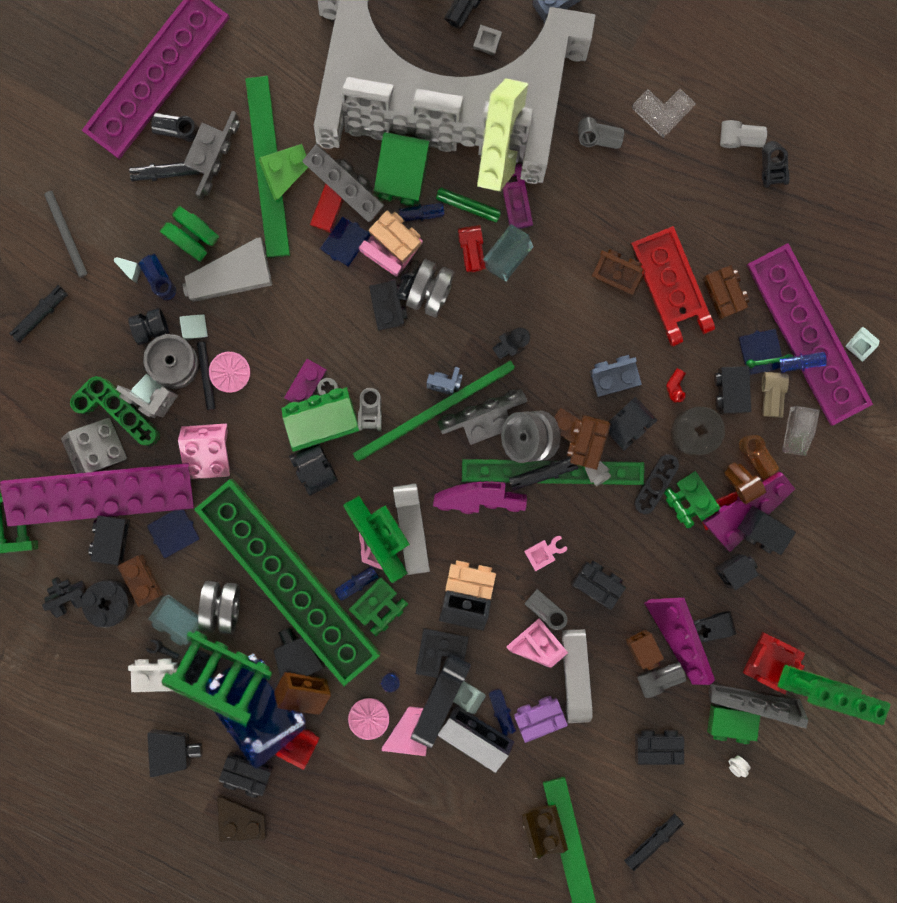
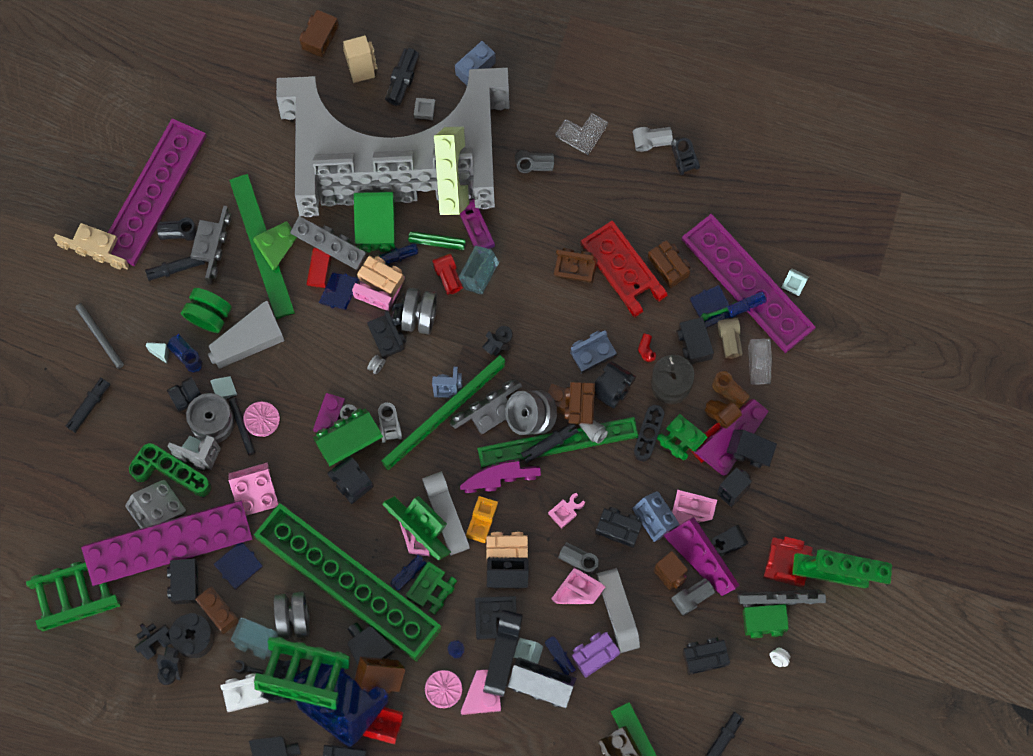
camera: 10 degrees left, 15 degrees down
none -> tan bracket [54,223,129,269]
none -> black hips [157,647,182,685]
none -> light grey bush [367,355,386,375]
none -> light orange slope [466,496,498,543]
none -> sand blue bracket [632,491,679,542]
none -> bright pink wing [672,490,717,526]

